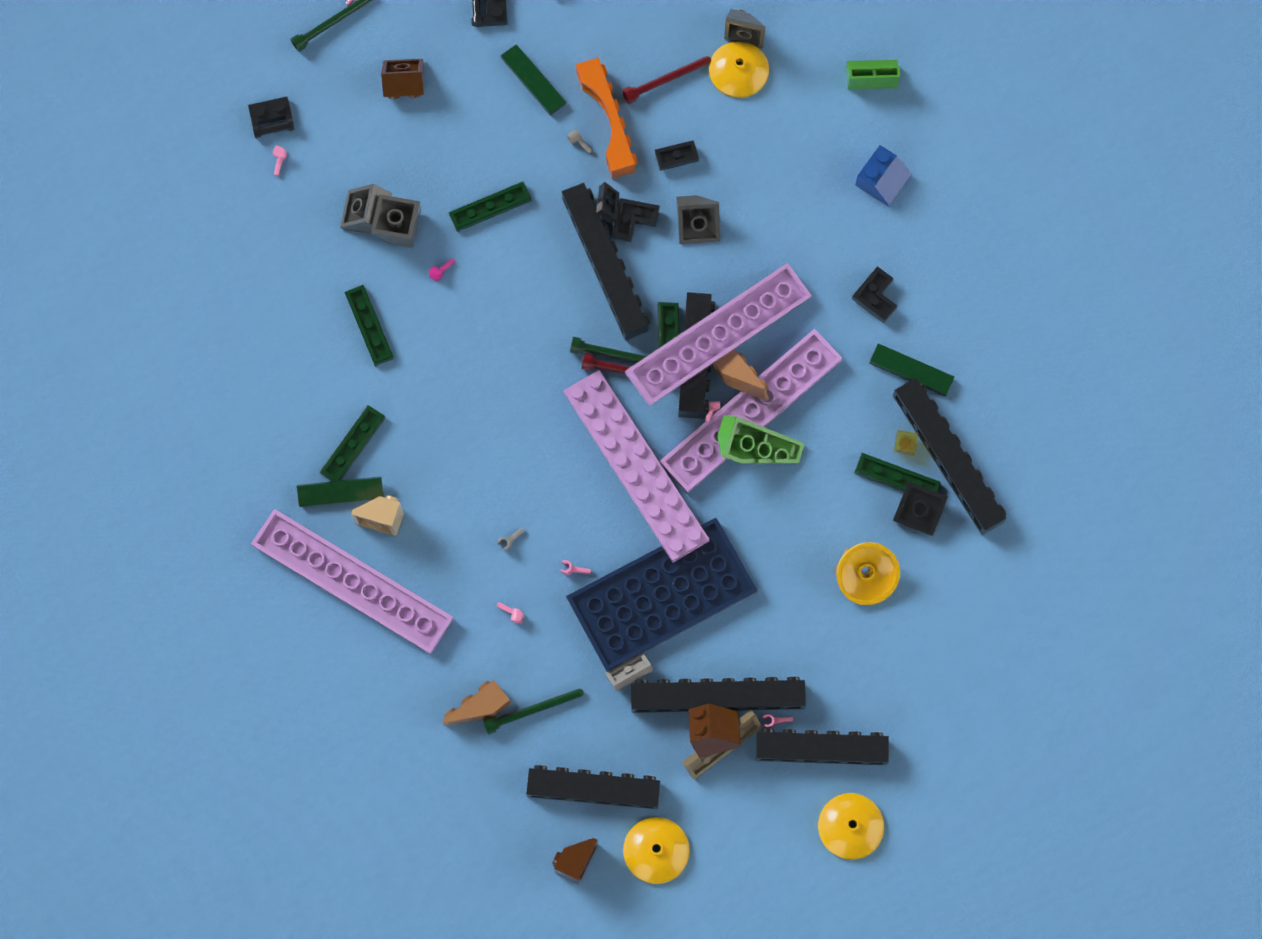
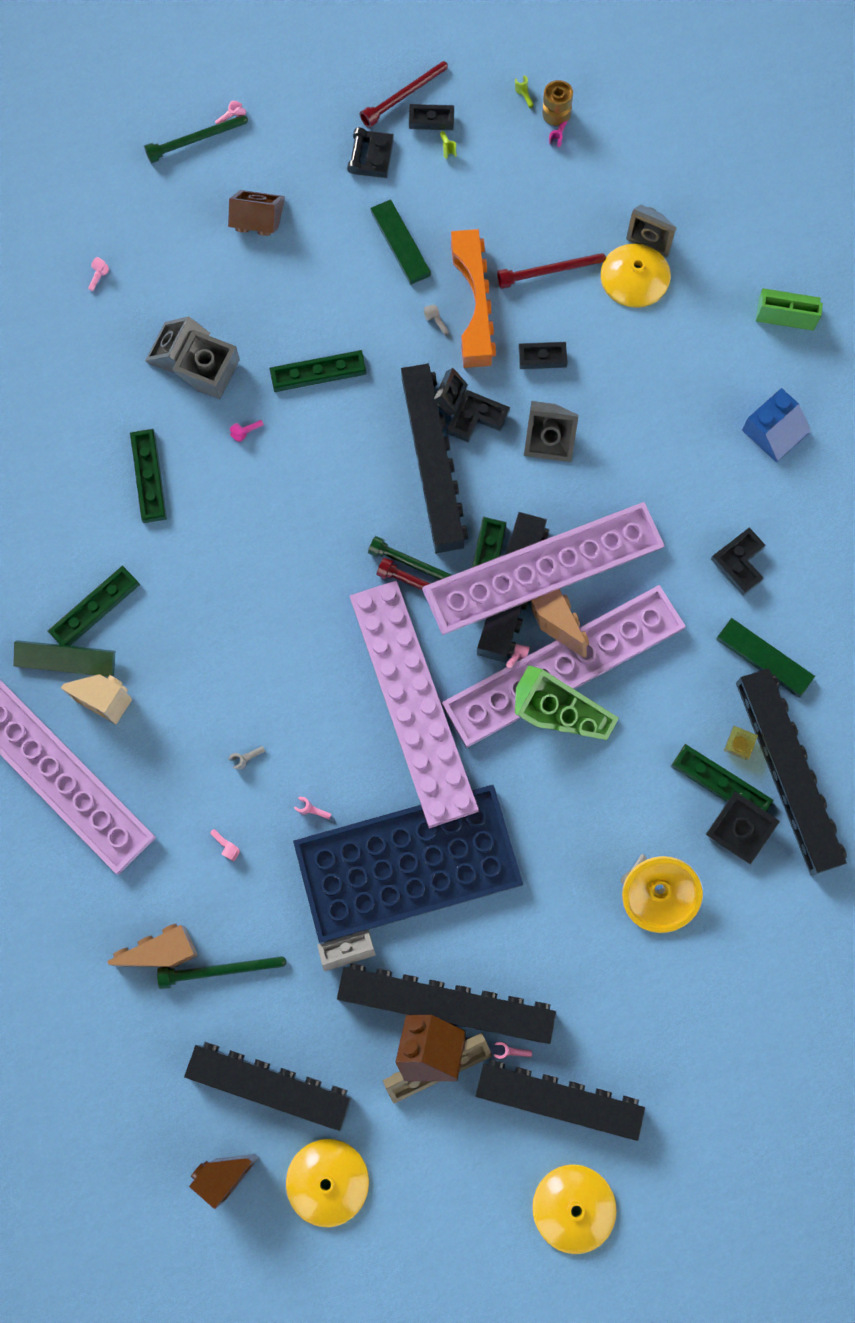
camera: 15 degrees right, 0 degrees up
black plate [248,96,295,139] -> none

